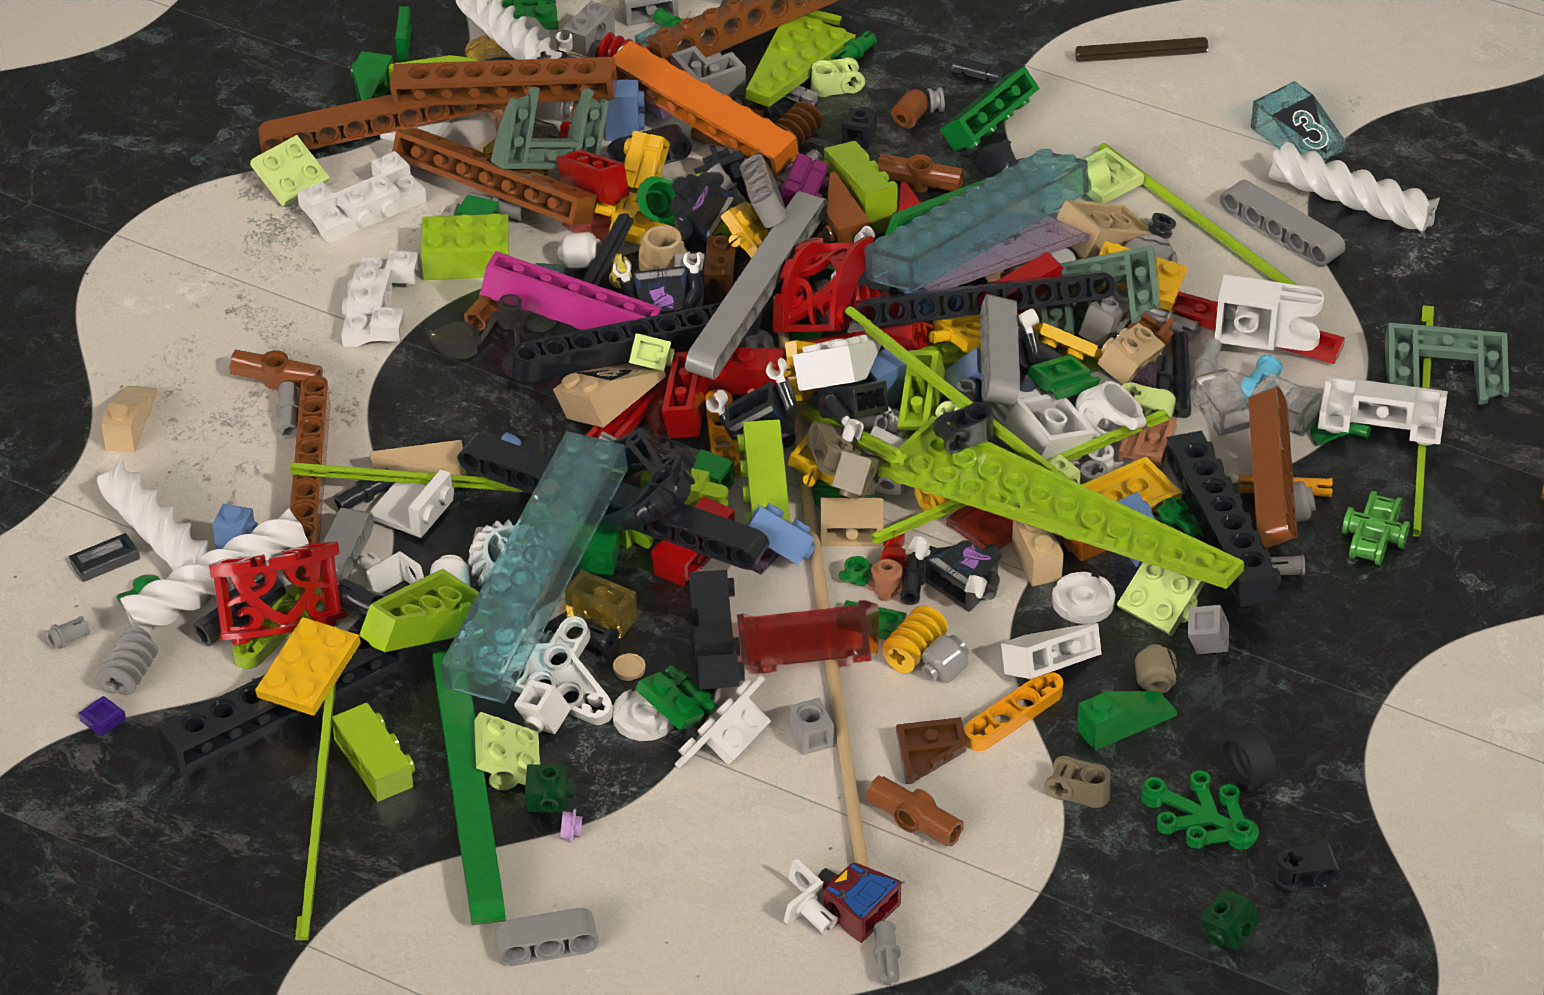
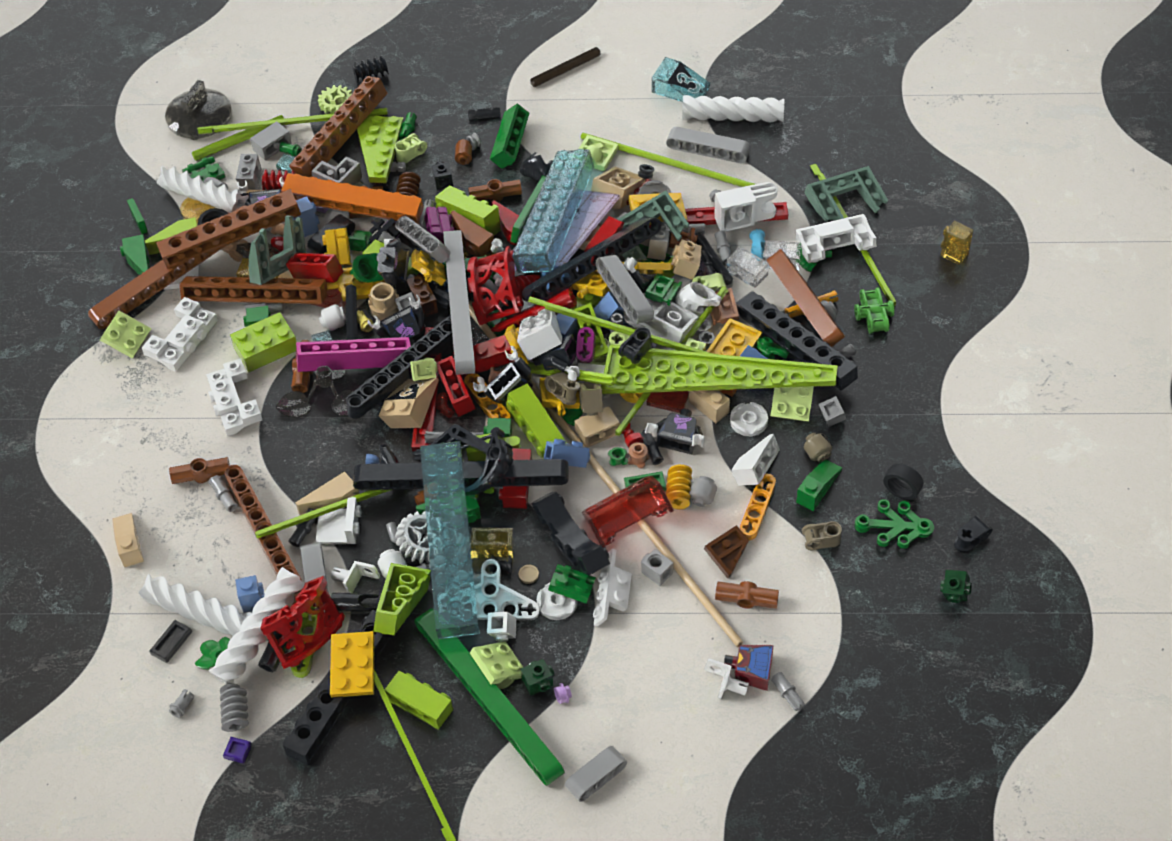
camera: 25 degrees left, 10 degrees up
none -> green bracket [348,230,372,252]
none -> magenta beam [576,327,596,364]

